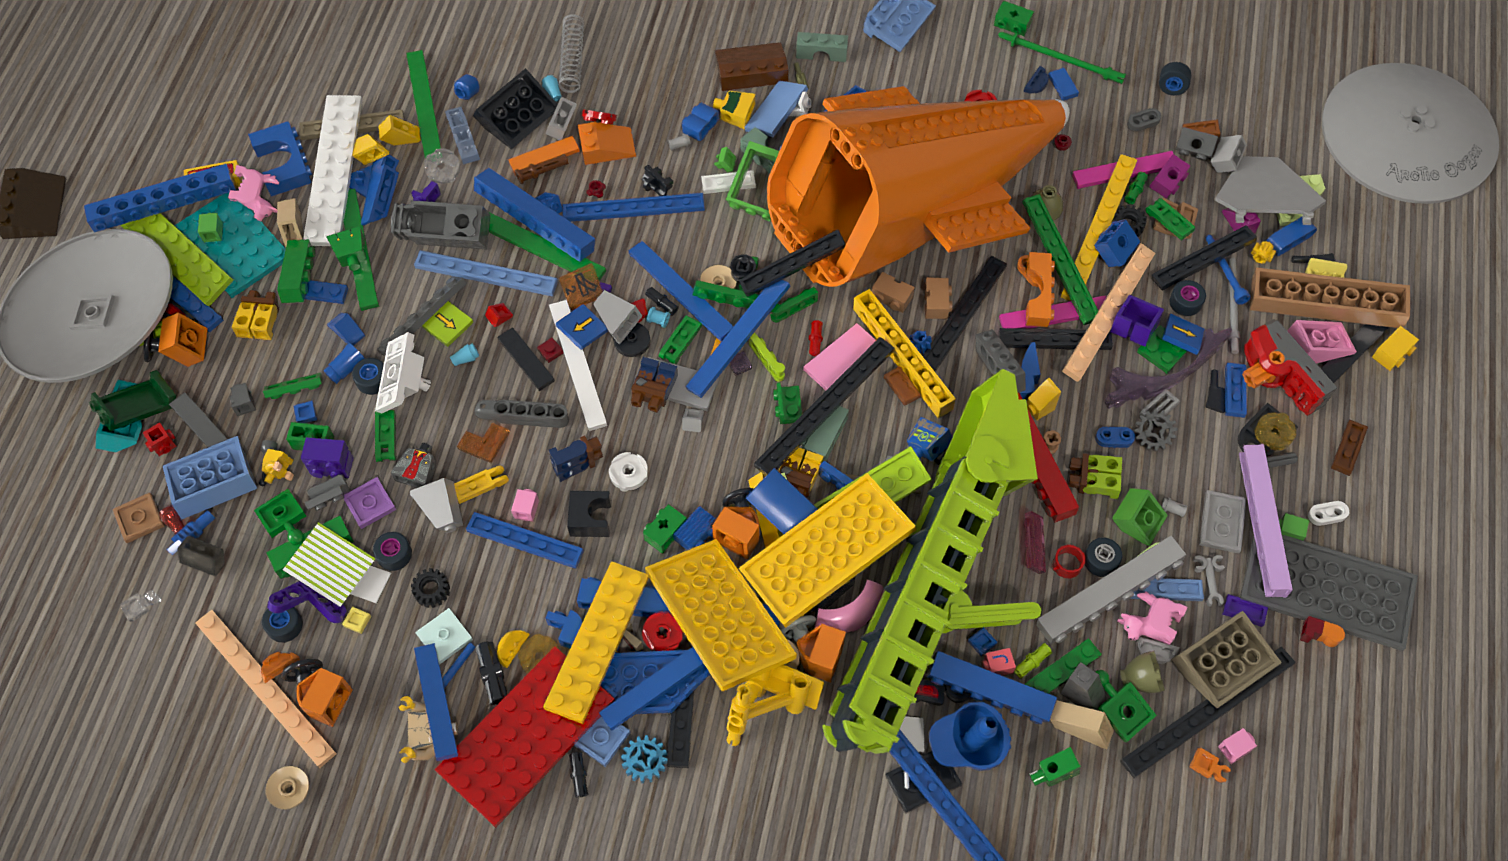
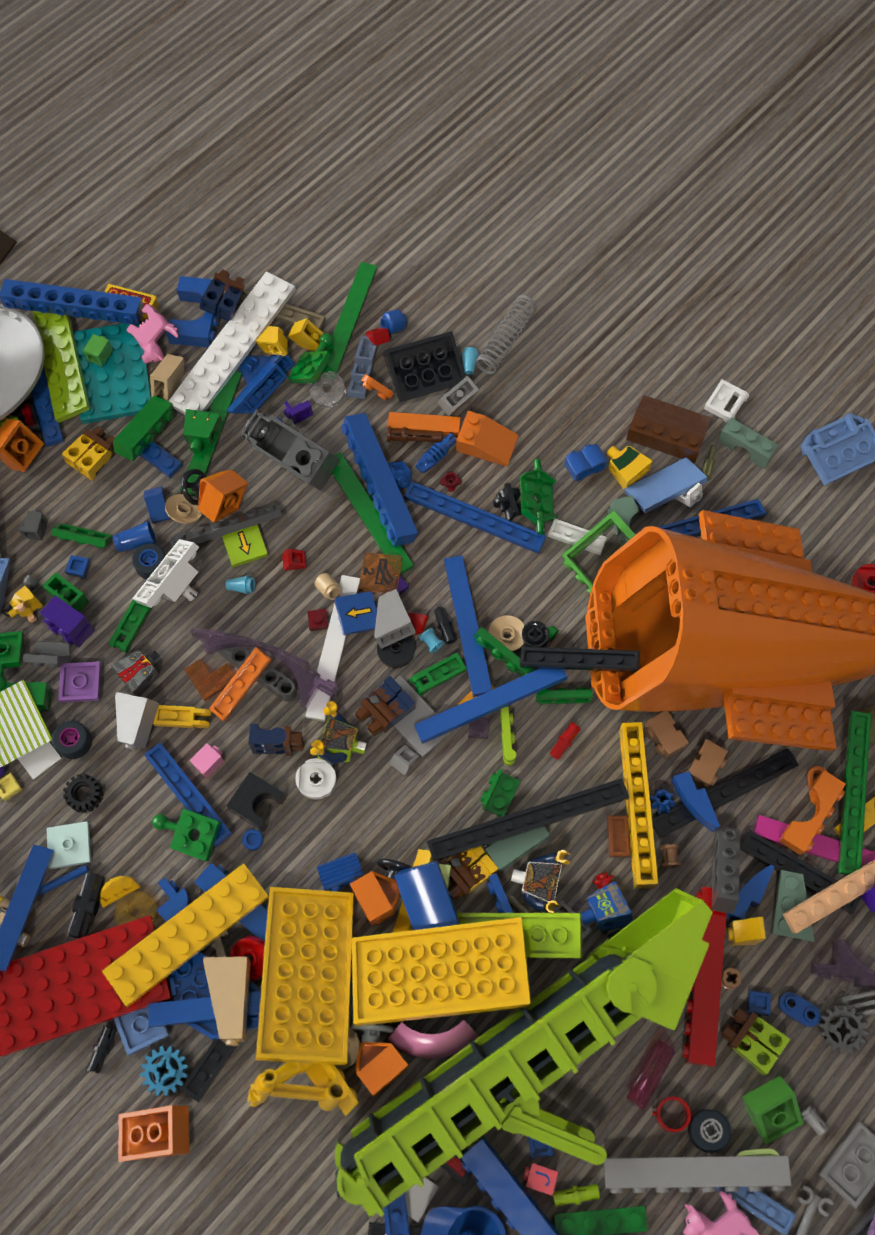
camera: 30 degrees right, 5 degrees up
medium blue tile [414,250,558,297] -> none
black tile [497,327,555,391] -> none
red plate [582,109,617,124] -> none
green brick [643,504,687,554] -> none
light grey pin [668,133,691,151] -> none
bright green tile [714,147,736,172] -> none
bright pink tile [803,323,876,391] -> none
none -> orange slope [119,1105,190,1162]
none -> green plate [152,809,222,861]
none -> tan dish [165,494,202,524]
none -> orange piece [181,469,248,523]
none -> clear purple slope [190,628,339,710]
none -> dark blue hips [199,269,245,321]
none -> tan slope [203,957,251,1046]
none -> orange tile [209,647,273,721]
none -> blue tile [242,829,264,851]
none -> green plate [288,333,333,383]
none -> torso [310,701,367,765]
none -> tan brick [315,573,341,600]
none -> orange plate [361,374,394,401]
none -> red slope [365,328,390,346]
none -> blue hinge [415,433,457,474]
none -> torso [511,850,570,913]
none -> green plate [520,459,558,535]
none -> red plate [592,872,614,889]
none -> medium nougat bush [661,844,681,868]
none -> blue slope [671,771,720,832]
none -> white plate [704,379,749,423]
none -> blue tile [747,990,771,1016]
none -> sand green wing [771,870,815,942]

